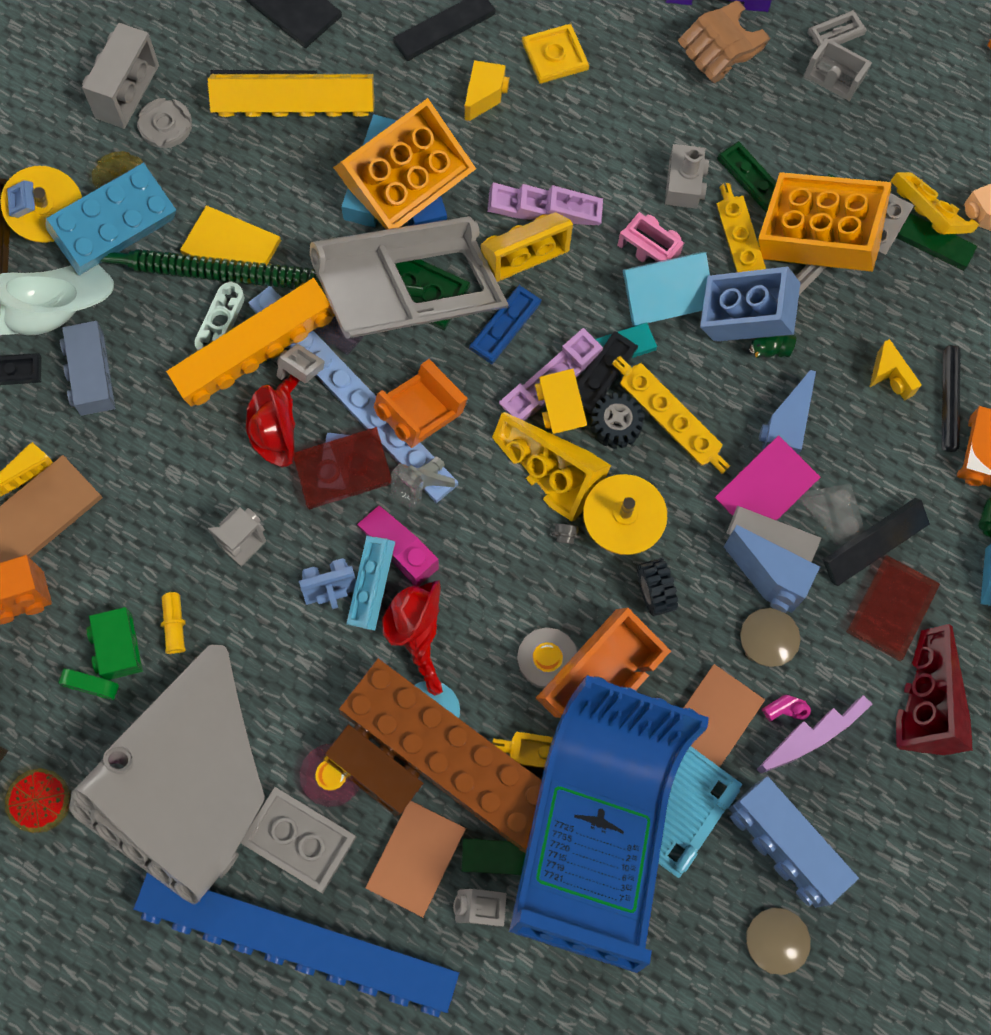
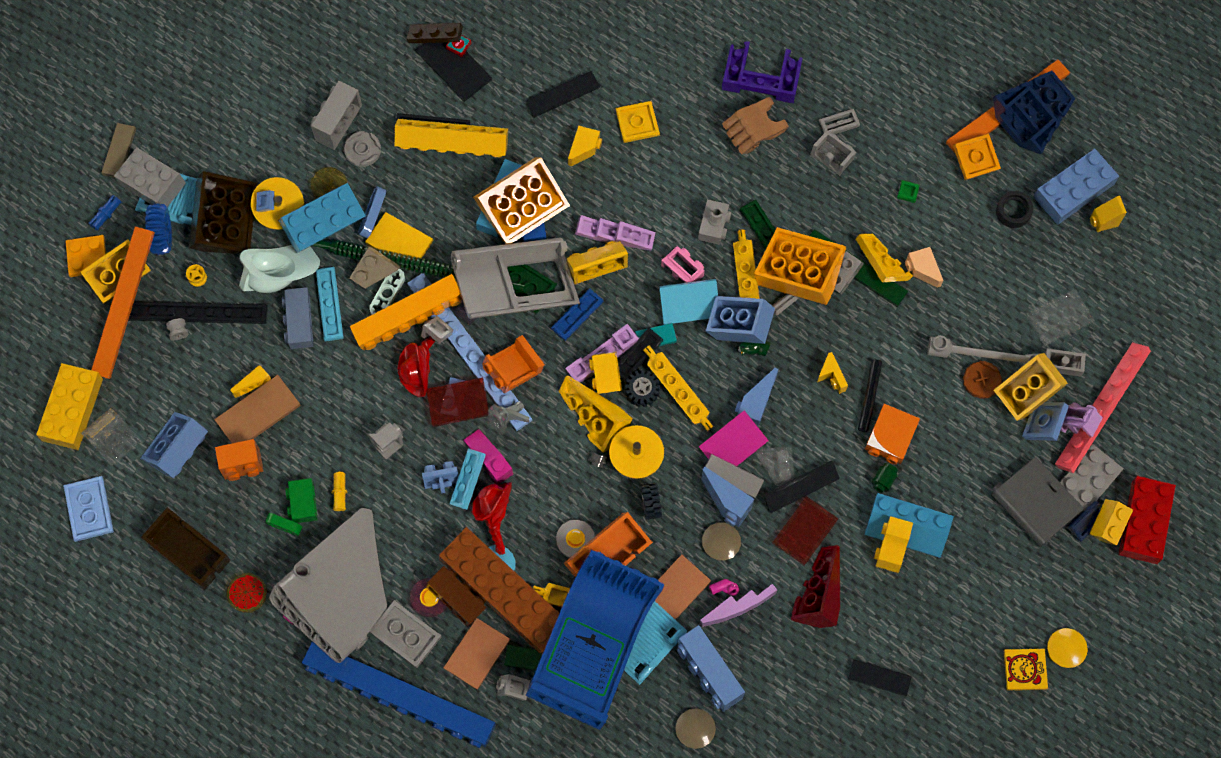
camera: 10 degrees right, 0 degrees up
none -> medium azure tile [316,267,344,341]
none -> dark tan wing [350,246,400,288]
none -> medium blue beam [358,186,386,238]
none -> green tile [897,180,920,203]

